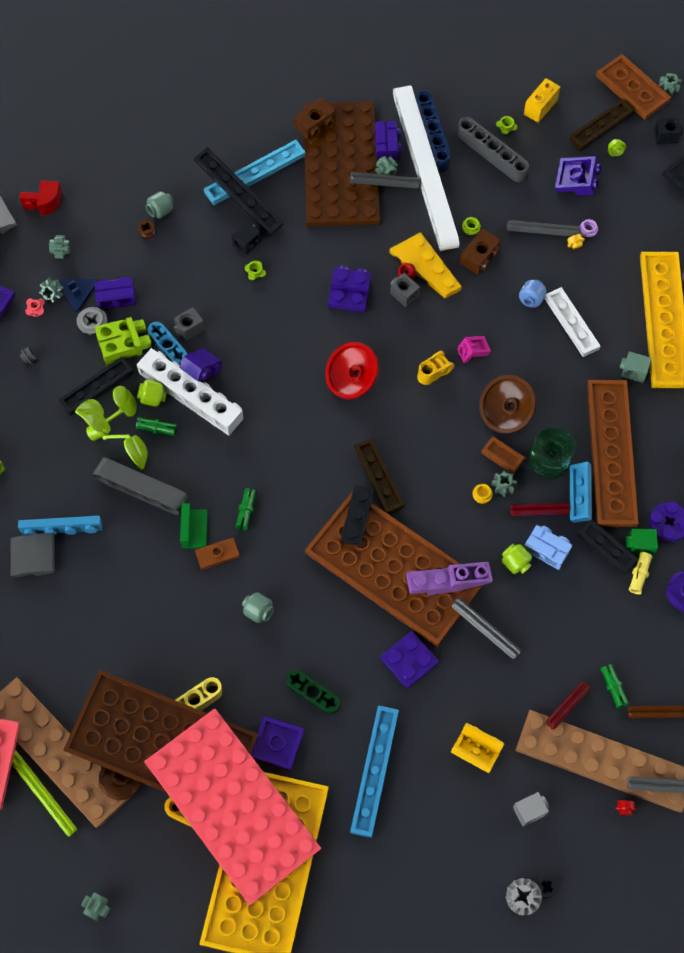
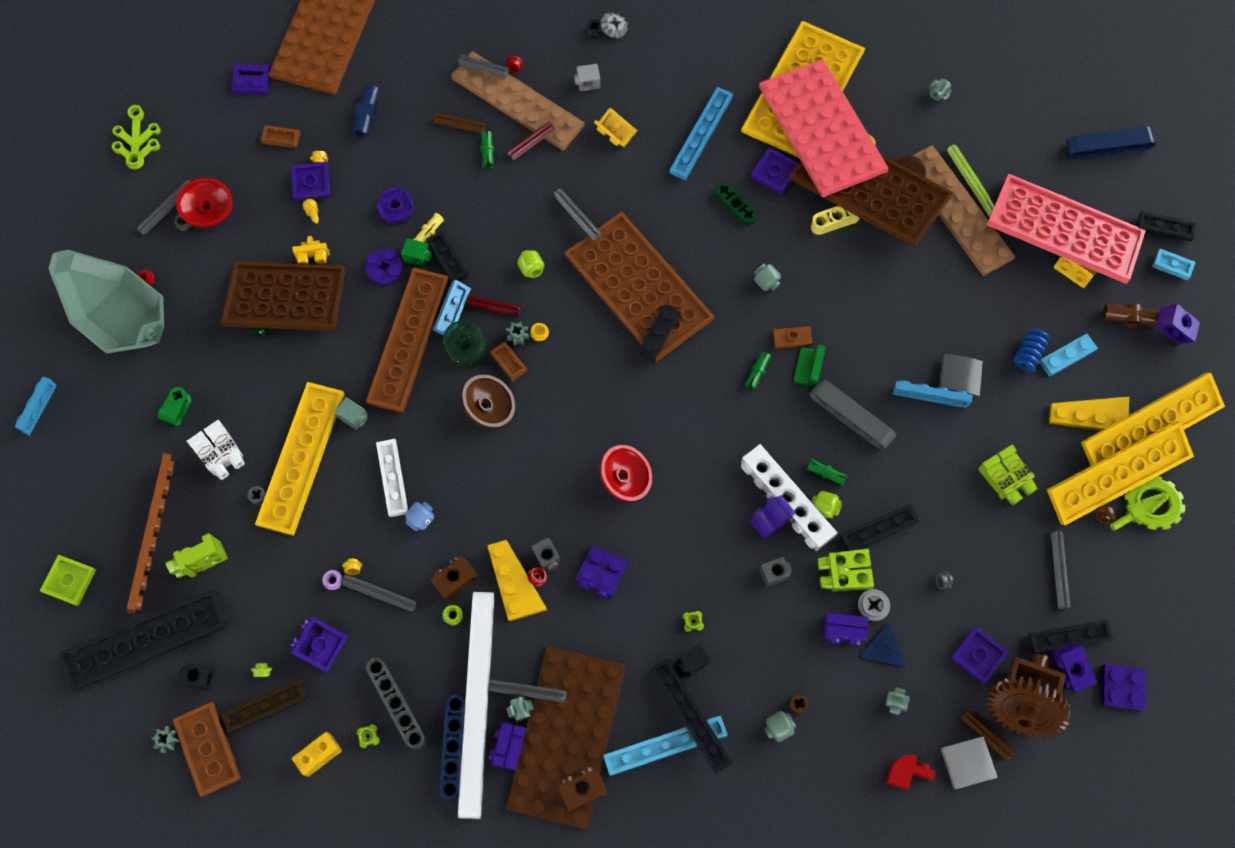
camera: 165 degrees left, 5 degrees up
coral plate [25,298,45,317] -> none
sand green gear [39,278,64,303] -> none
lime plant [75,385,148,470] -> none
dark azure beam [148,322,187,365] -> none
dark brown plate [354,438,405,514] -> none
dark purple plate [380,631,439,690] -> none
medium lavender slope [406,562,493,595] -> none
yellow piece [417,350,455,385] -> none
dark pink bracket [457,336,491,363] -> none
light blue brick [524,525,572,570] -> none

